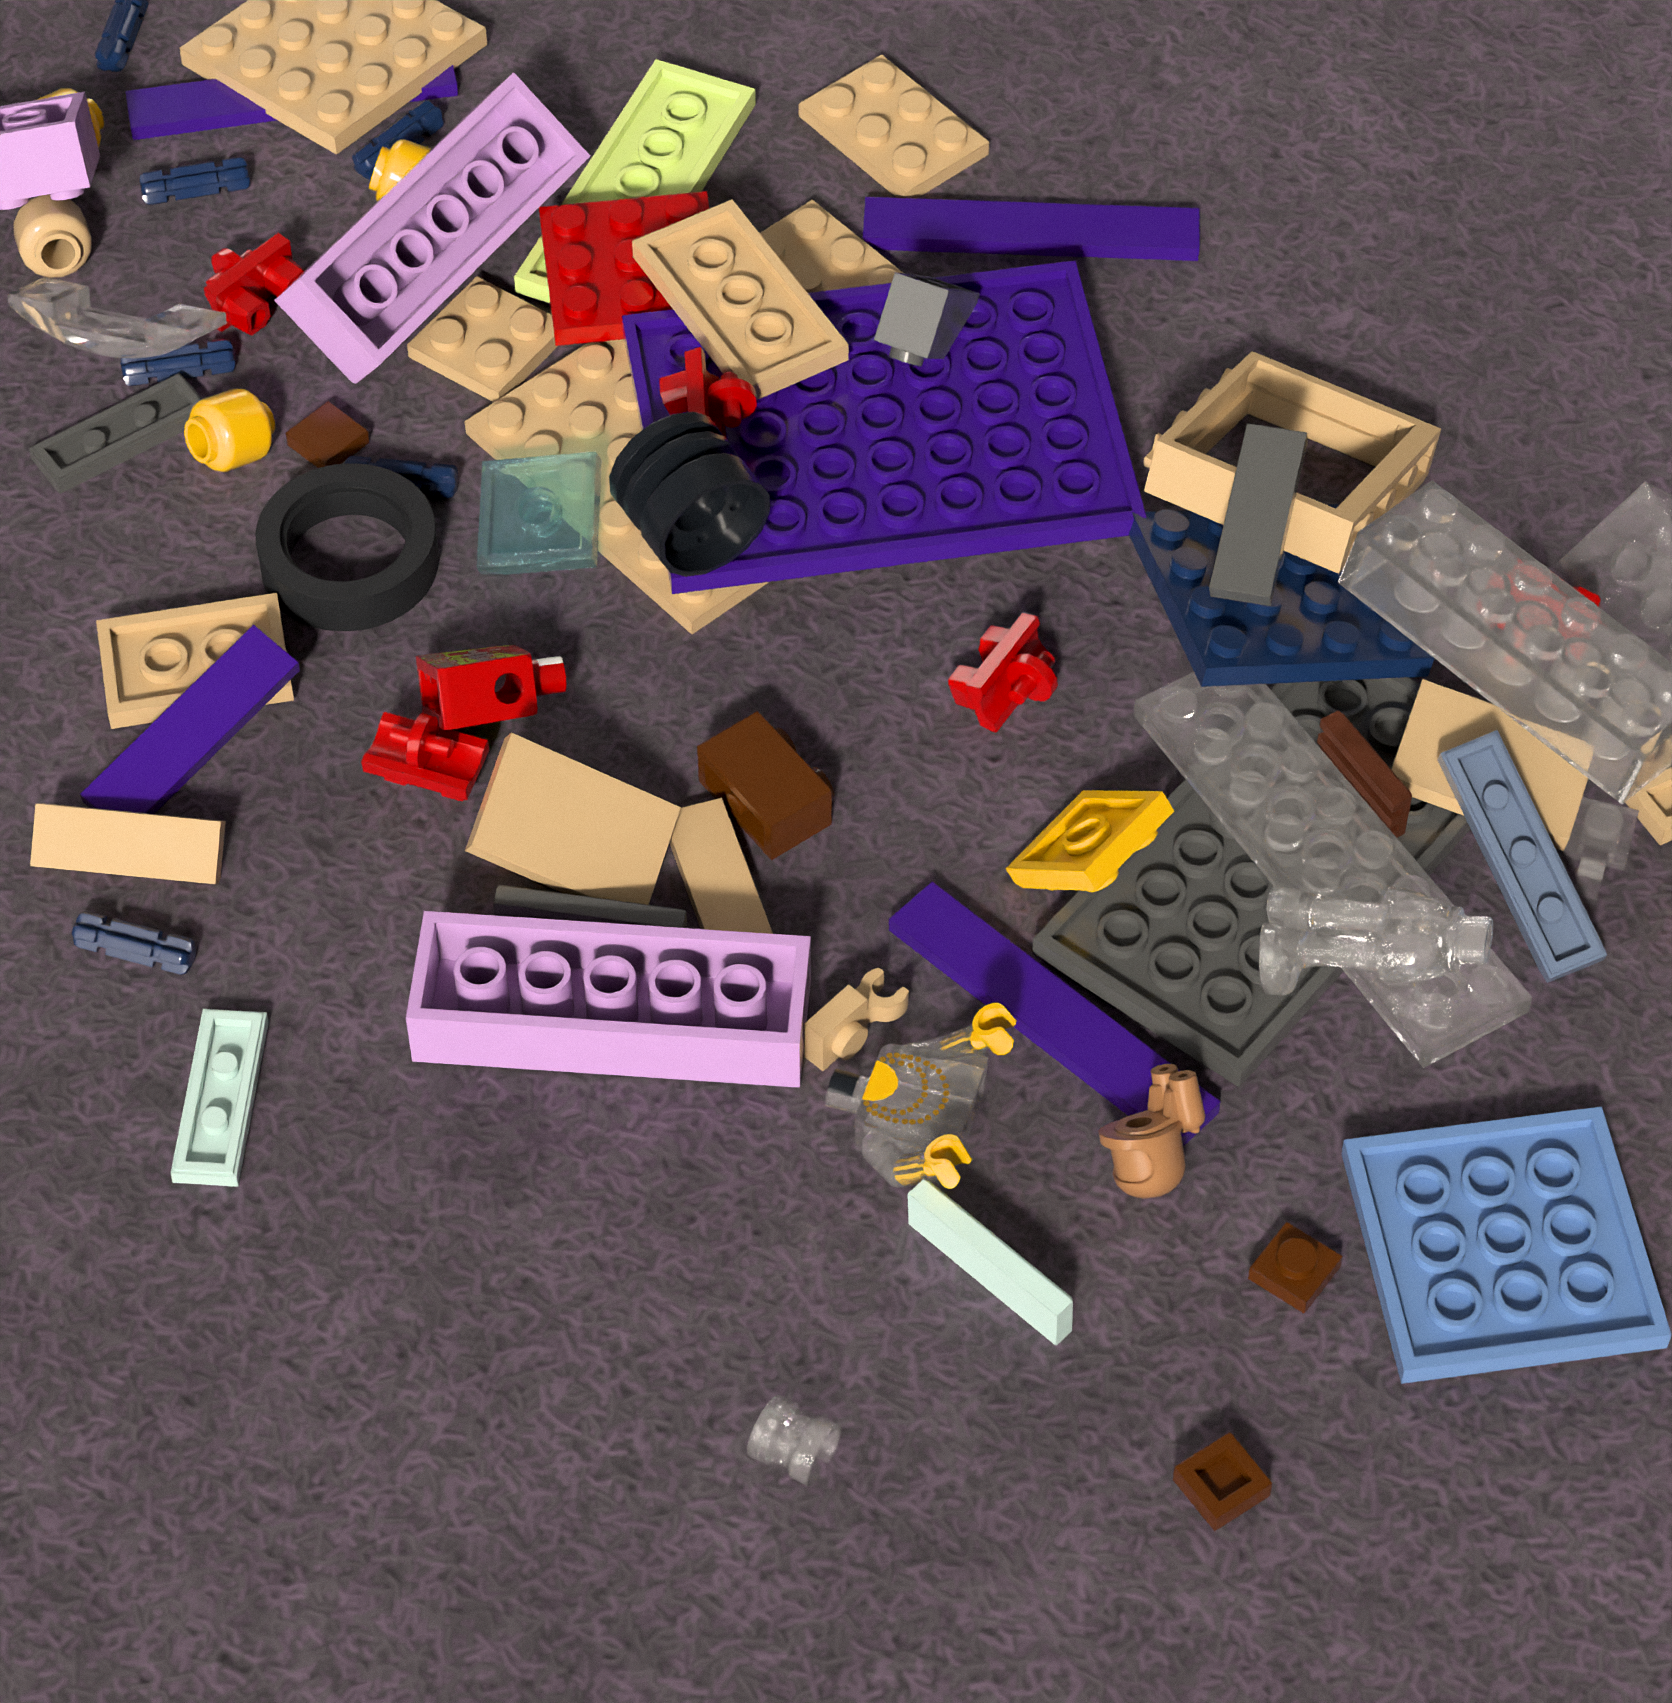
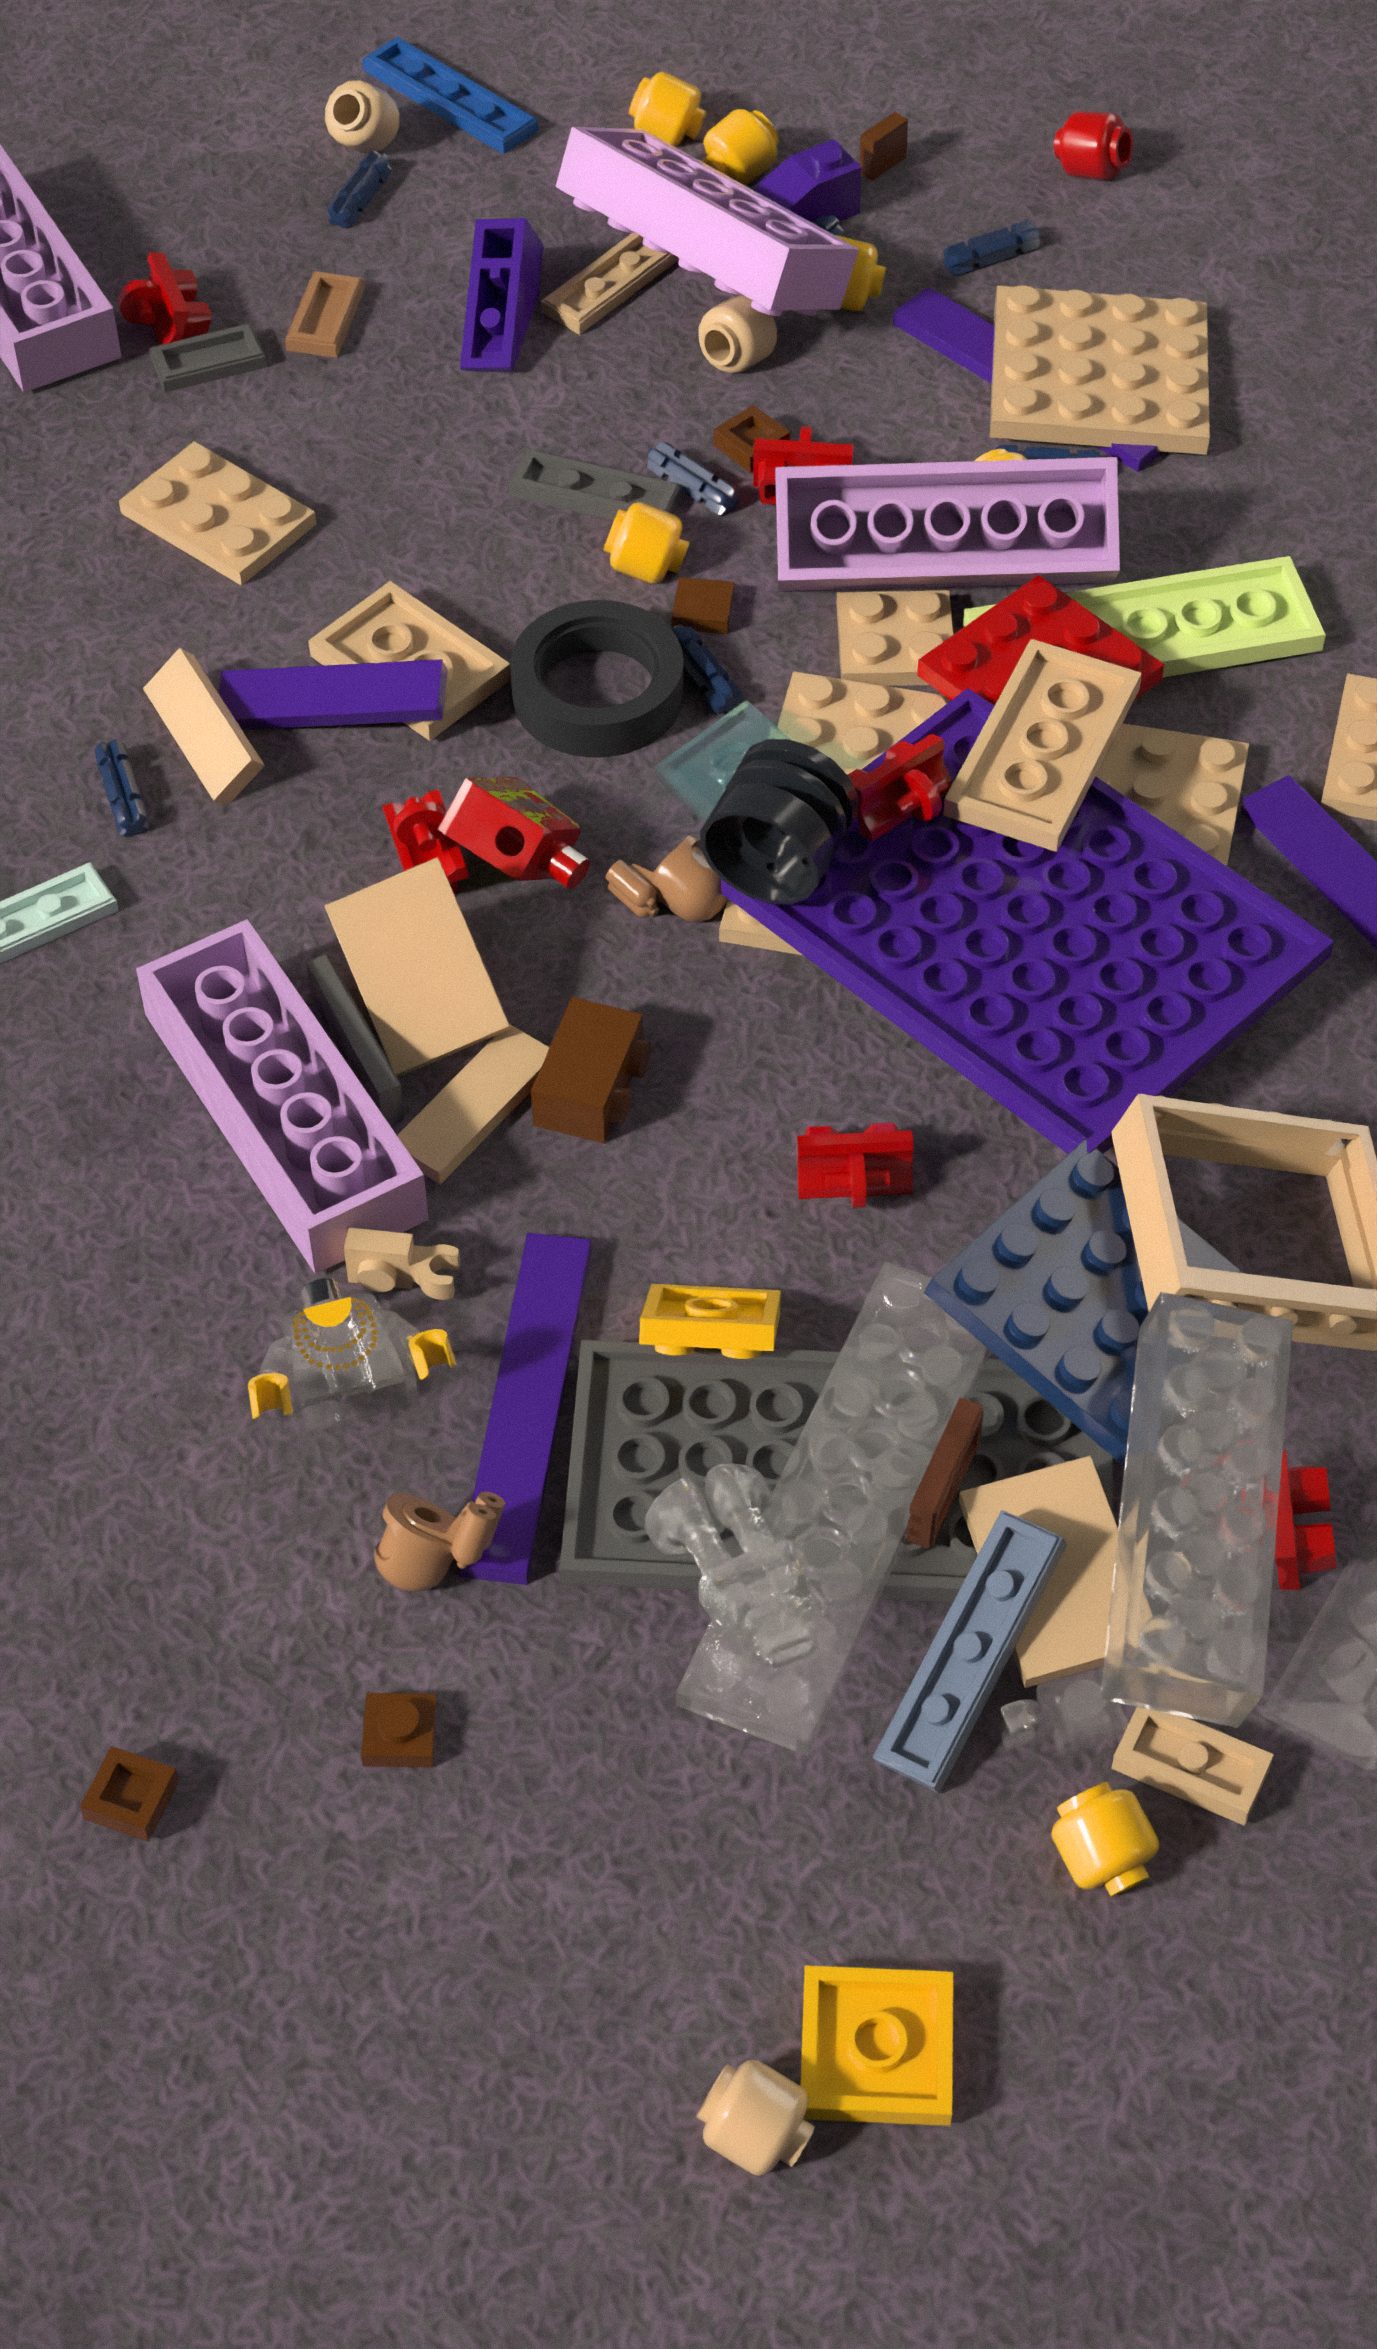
camera: 55 degrees right, 0 degrees up
clear slope [8,277,227,358] -> none
dark blue axle [139,157,250,205] -> none
slope [874,272,980,366] -> none
light aqua tile [908,1179,1073,1345] -> none
dark grey tile [1209,423,1308,606] -> none
medium blue plate [1341,1106,1672,1384] -> none
none -> medium nougat piece [605,834,728,923]
none -> reddish brown plate [713,405,790,473]

